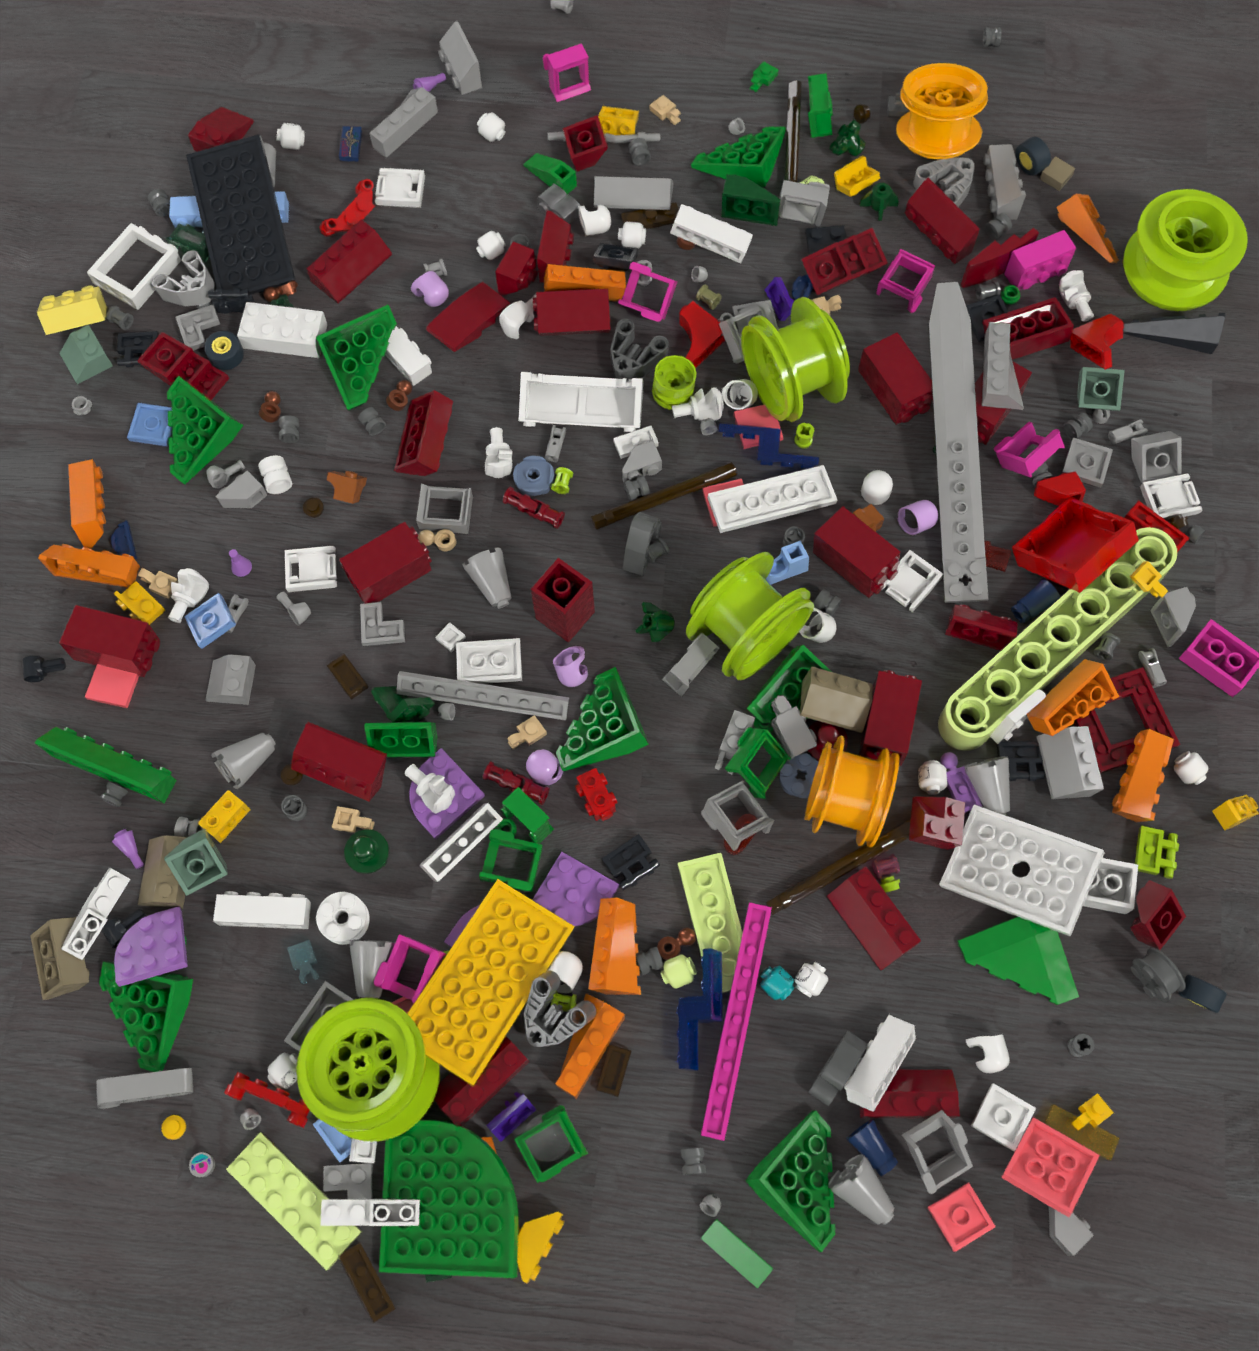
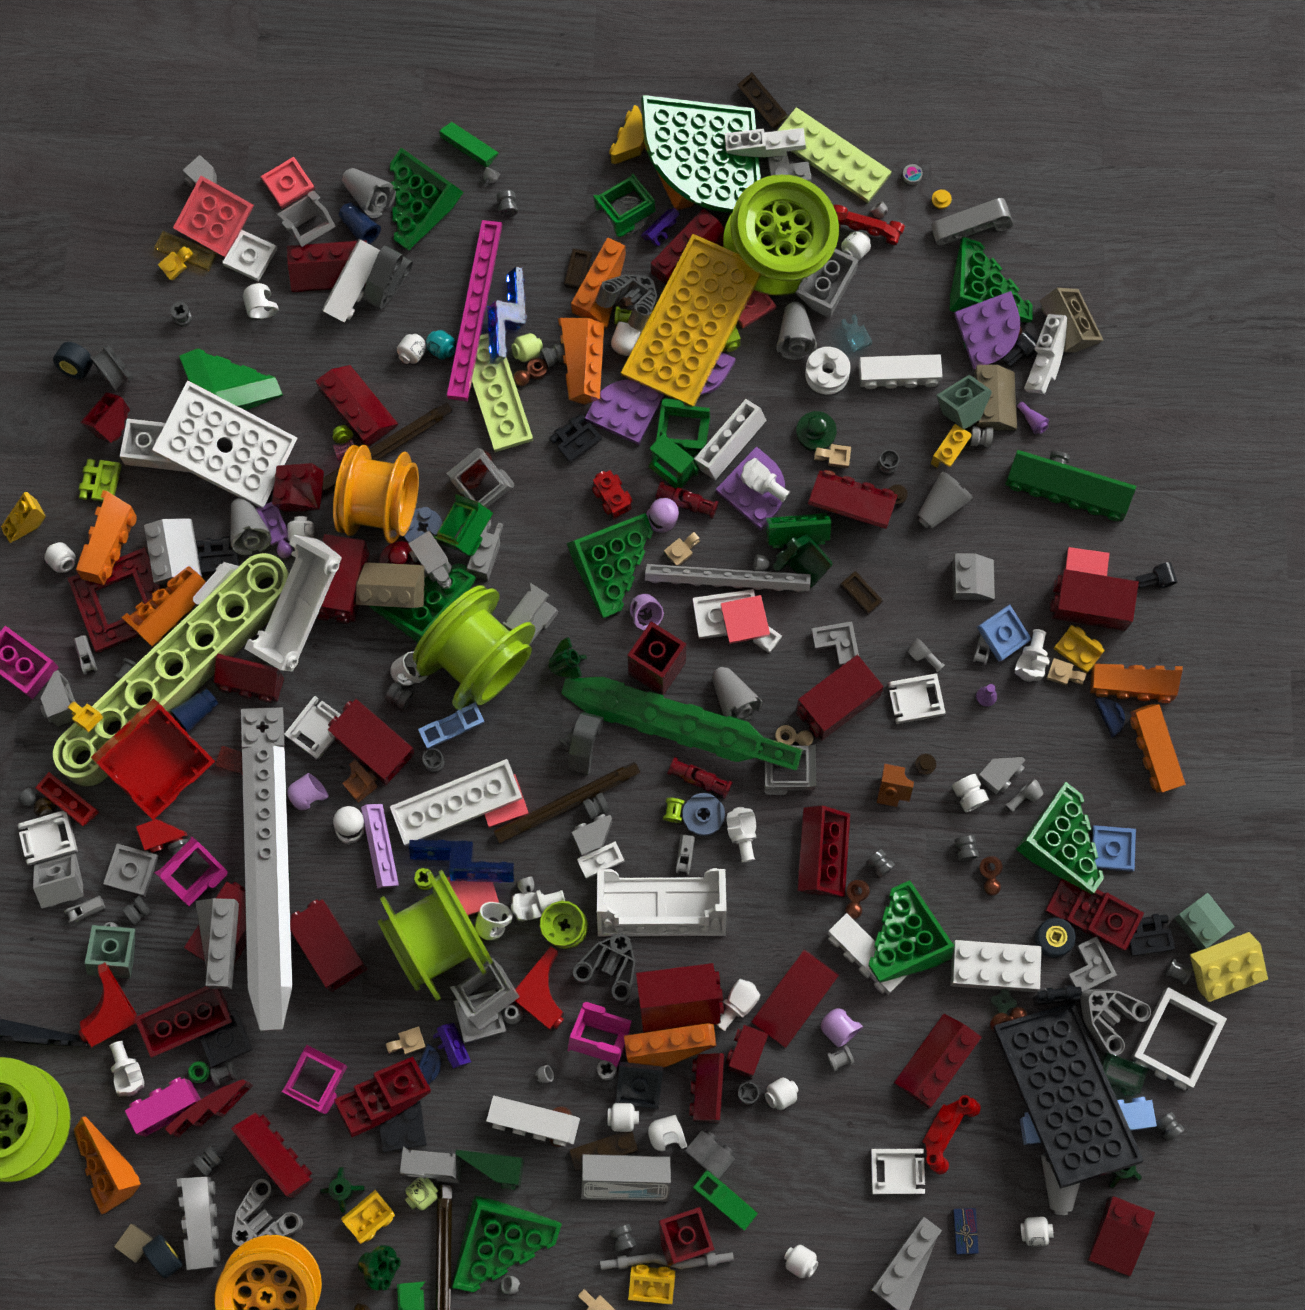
camera: 175 degrees right, 5 degrees up
light grey plate [72,396,92,415] -> none
dark pink piece [374,934,447,1003] -> none
olive bush [696,284,722,310] -> none
none -> white windscreen [244,535,342,671]
none -> lavender plate [361,804,399,888]
none -> green plate [561,677,803,770]
none -> coral tile [721,595,770,644]

